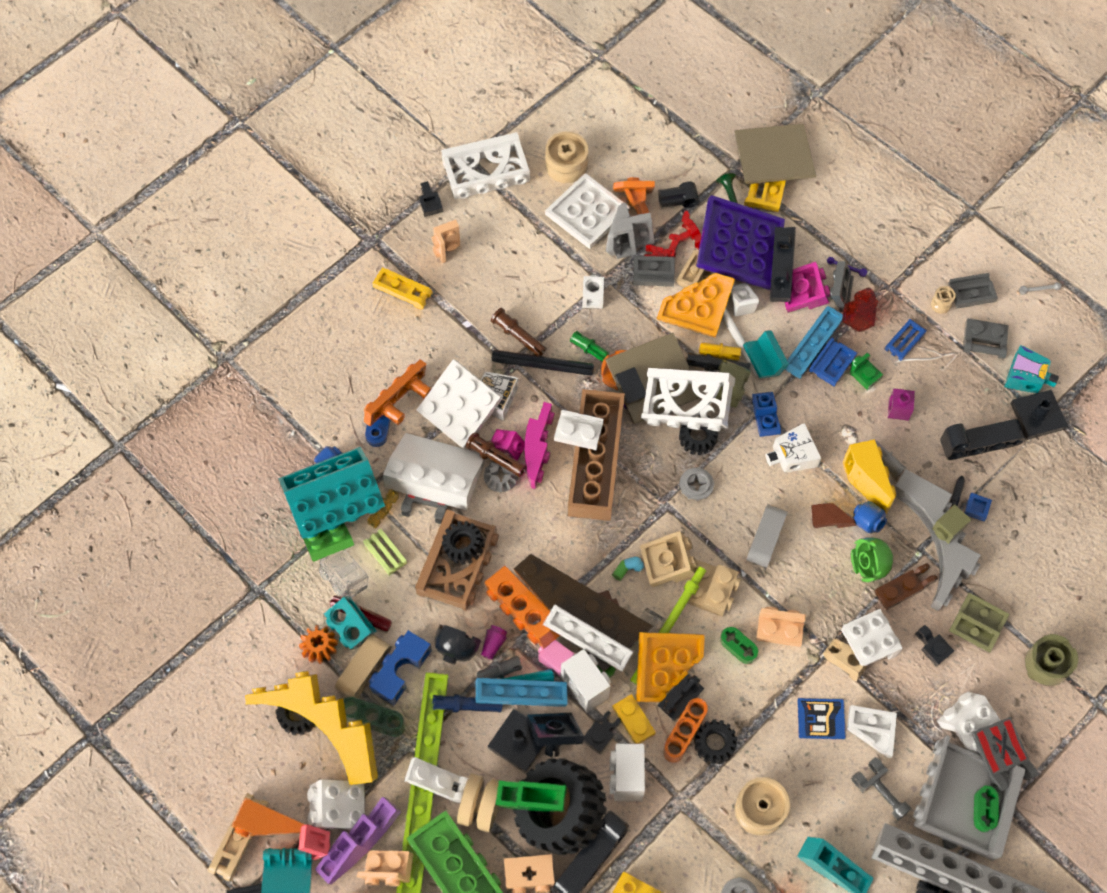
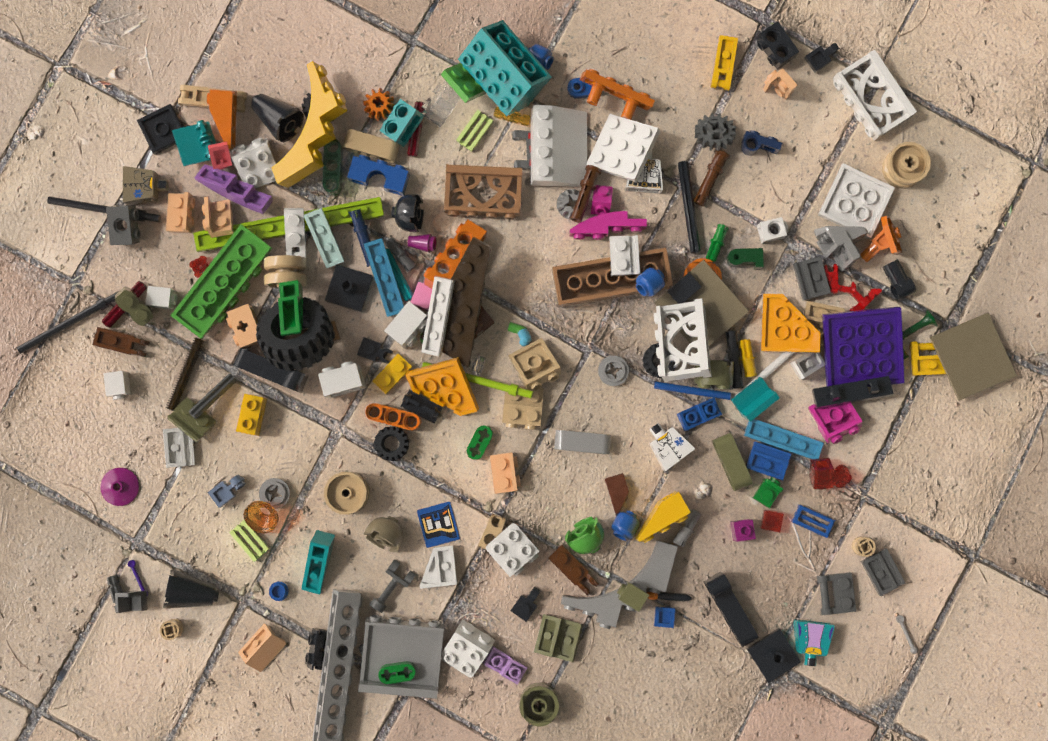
camera: 75 degrees right, 20 degrees up
black tyre [442,521,485,565] -> none
black tile [526,712,584,757] -> none
dark purple hinge [827,257,867,277] -> none
dark grey plate [830,261,854,312] -> none
dark grey flag [971,717,1038,792] -> none
none -> black cone [251,94,304,143]
none -> light aqua plate [304,208,344,268]
none -> dark tan cylinder [363,516,404,552]
none -> lavender slope [482,646,527,685]
none -> blue head [636,268,665,297]
none -> blue bar [654,381,731,400]
none -> dark grey gear [694,113,736,151]
none -> olive beam [712,433,753,491]
none -> dark green leg [726,248,764,270]
none -> dark blue plate [741,130,783,156]
none -> black brick [756,21,799,70]
none -> clear red plate [760,510,784,533]

